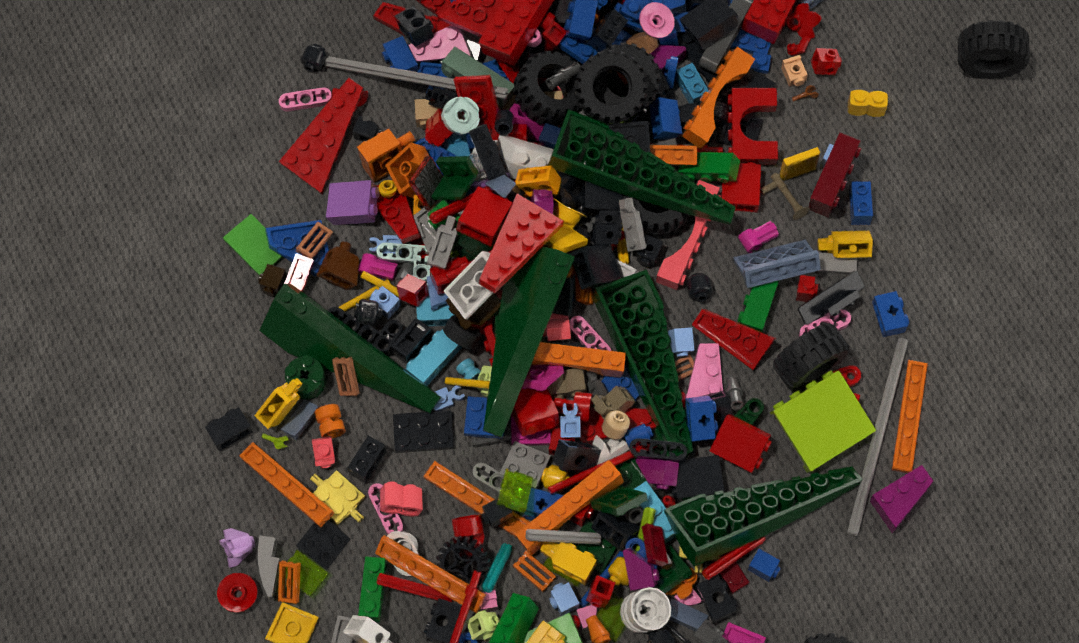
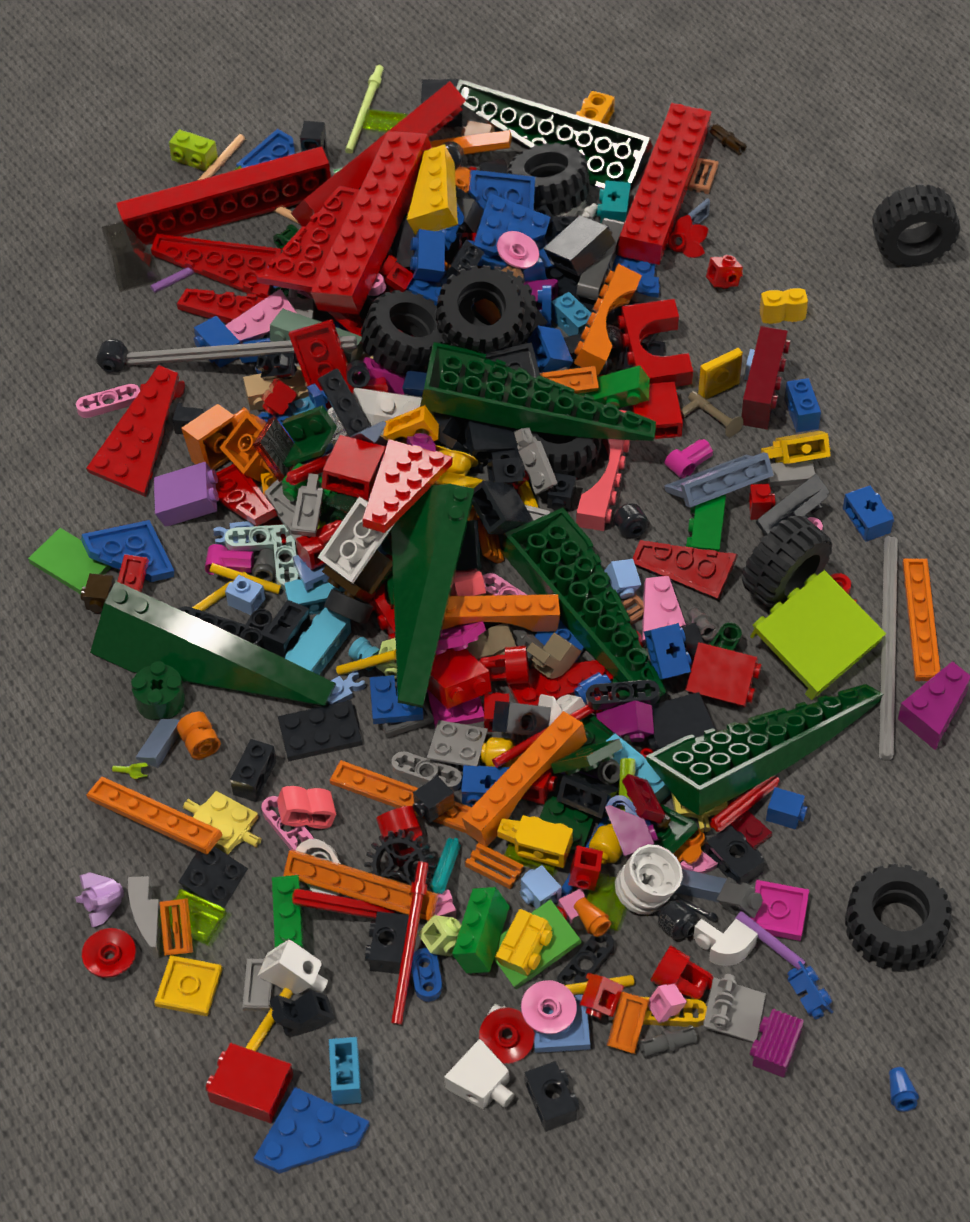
camera: 10 degrees left, 15 degrees down
black brick [205,407,253,451] -> none
yellow hinge [254,378,303,429] -> none
nougat tile [296,222,333,259] -> none
coral bracket [312,436,335,468] -> none
reddish brown torso [317,241,359,290] -> none
nougat tile [332,357,360,396] -> none
black head [353,299,382,325] -> none
yellow plate [378,180,397,198] -> none
black brick [395,6,434,47] -> none
red brick [396,274,429,307] -> none
light aqua plate [441,97,480,135] -> none
clear neon green plate [497,468,533,513] -> none
light grey axle [525,529,601,544] -> none
dark grey pin [546,62,581,90] -> none
light blue plate [560,403,581,438] -> none
tan head [602,410,630,440] -> none
light nougat brick [781,55,808,87] -> none
red arm [786,35,811,56] -> none
dark orange hand [792,85,819,102] -> none

